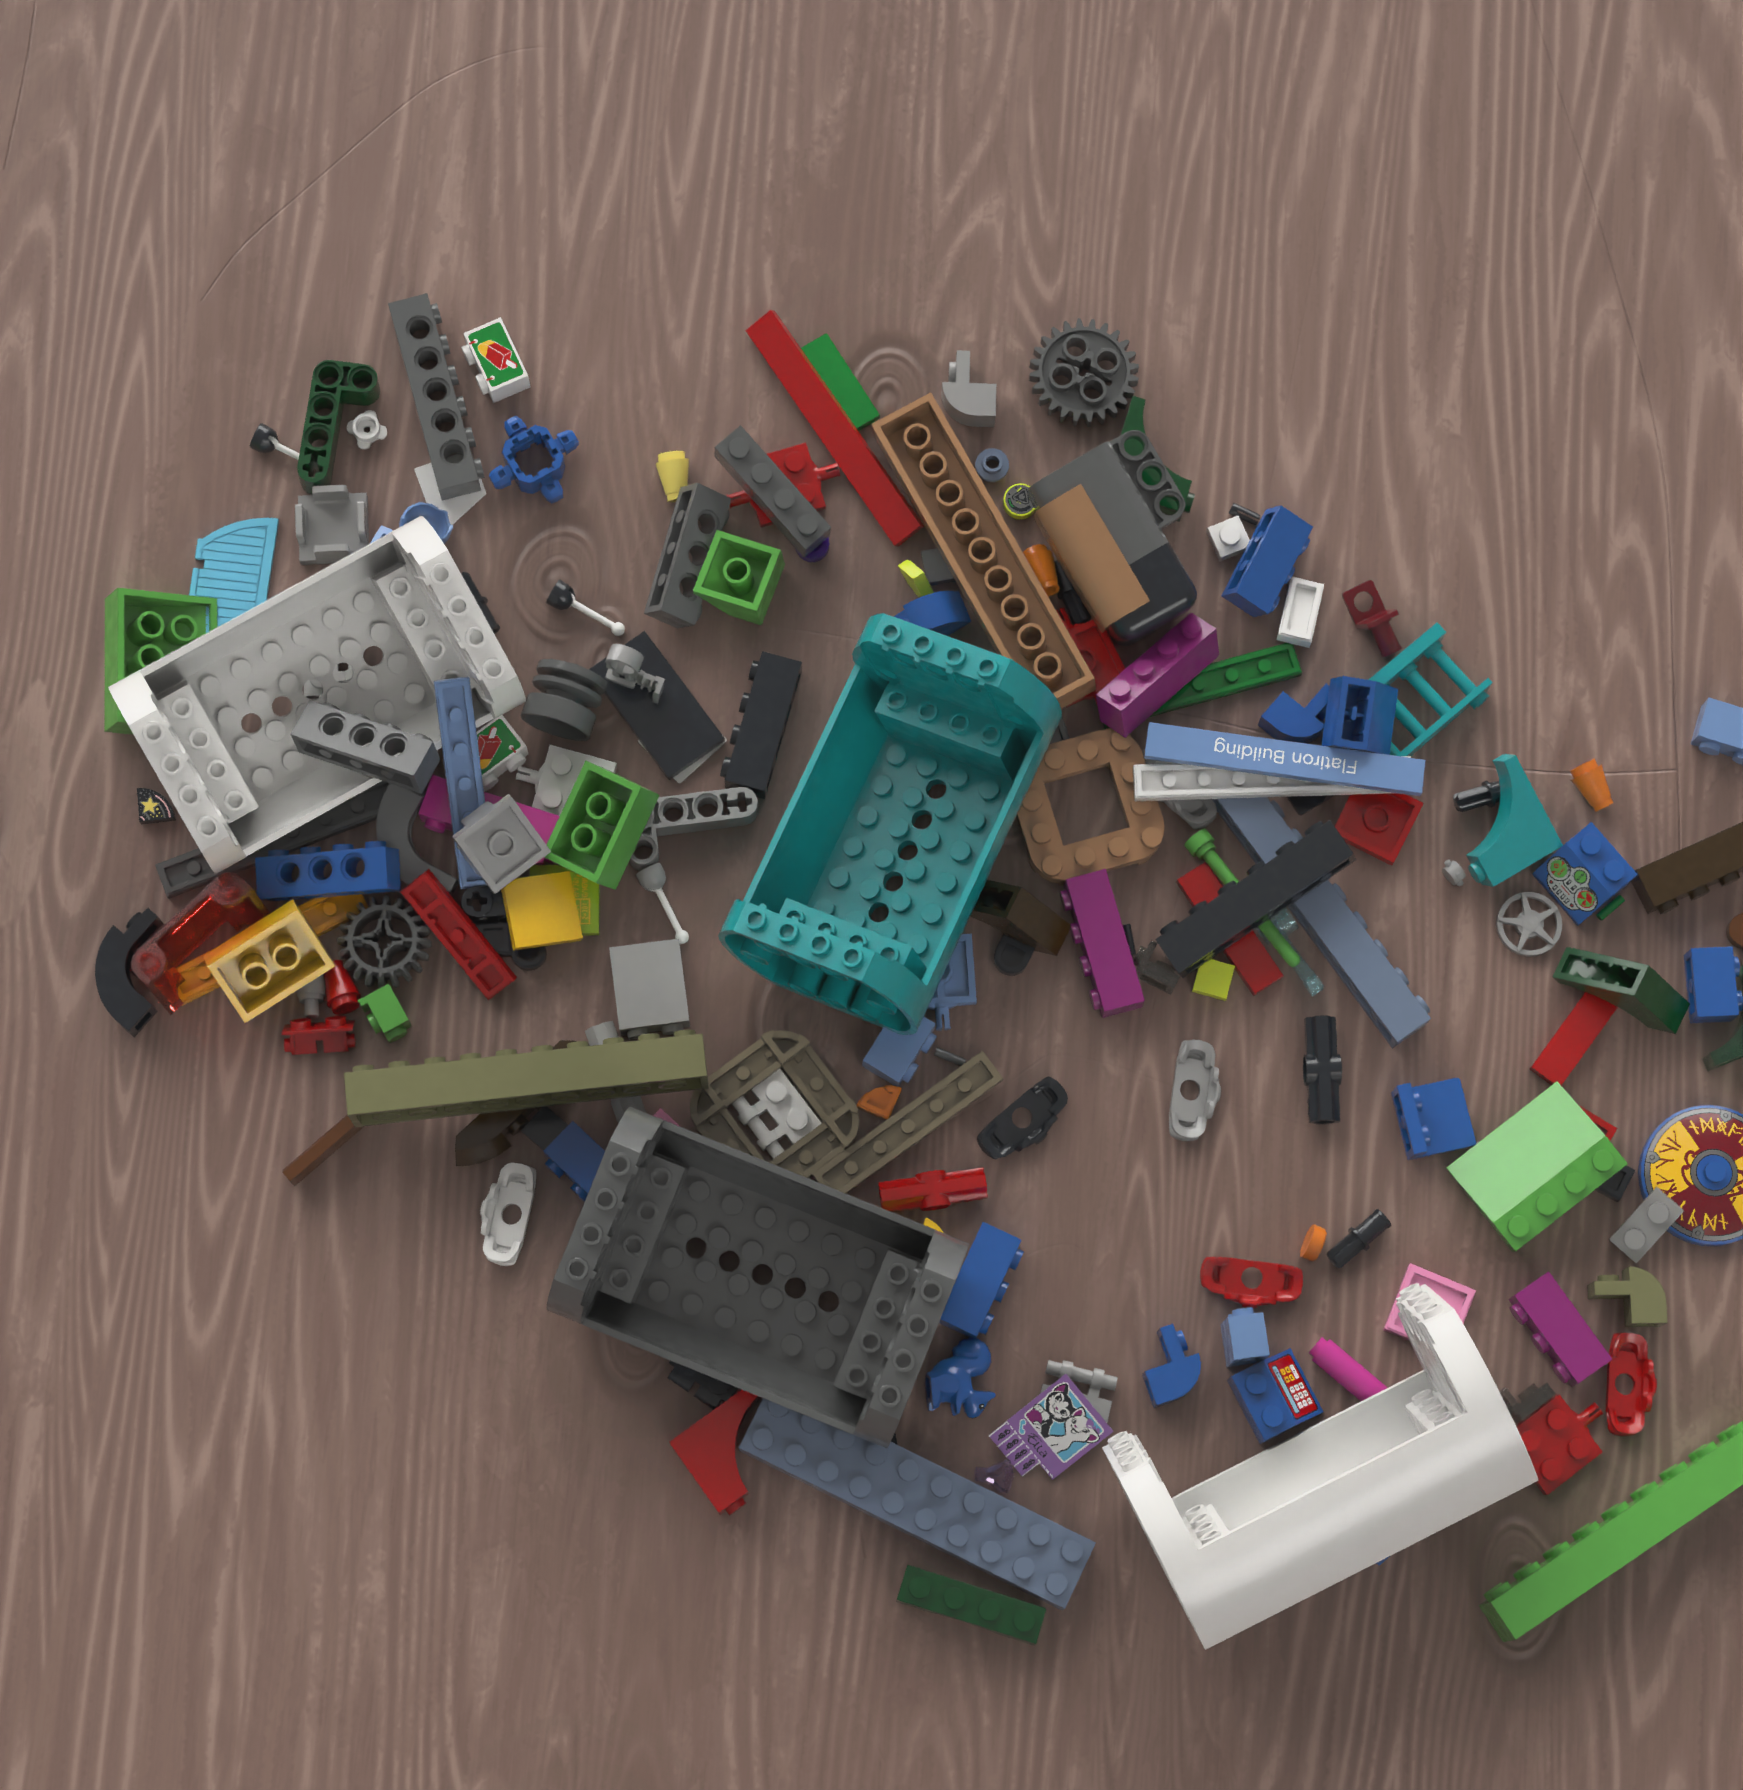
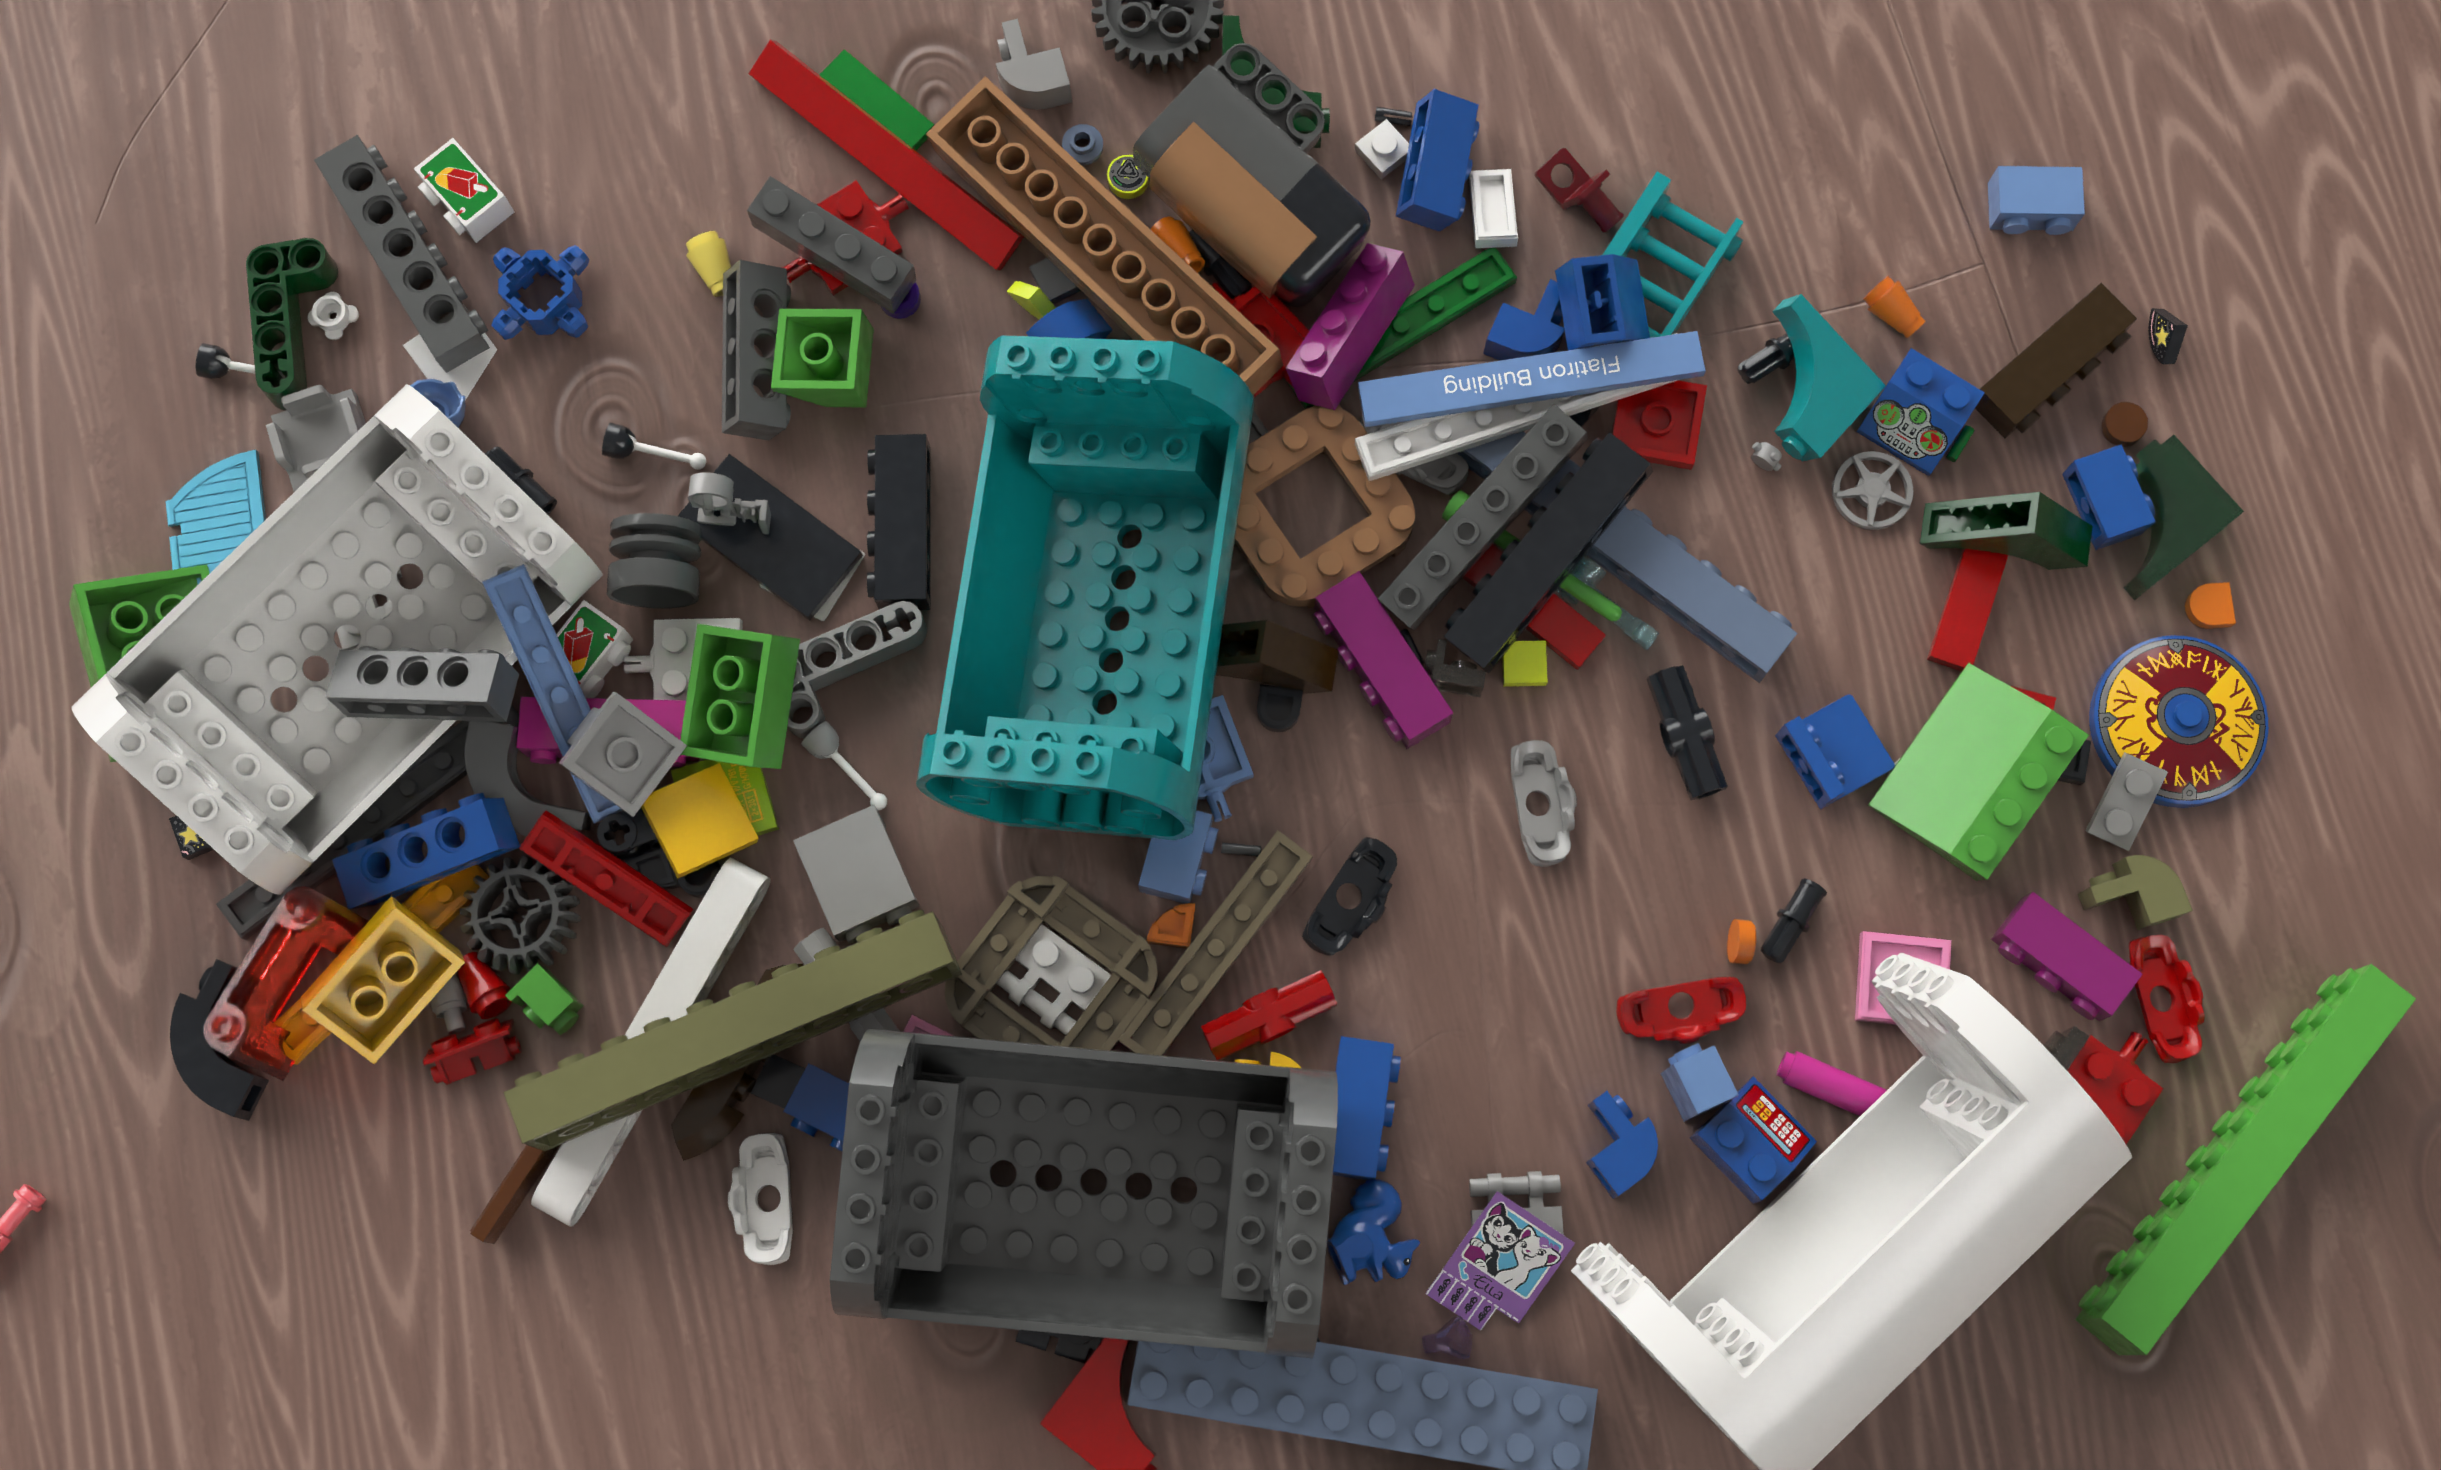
camera: 10 degrees left, 0 degrees up
none -> white beam [531,858,770,1227]
none -> dark grey brick [1378,404,1588,631]

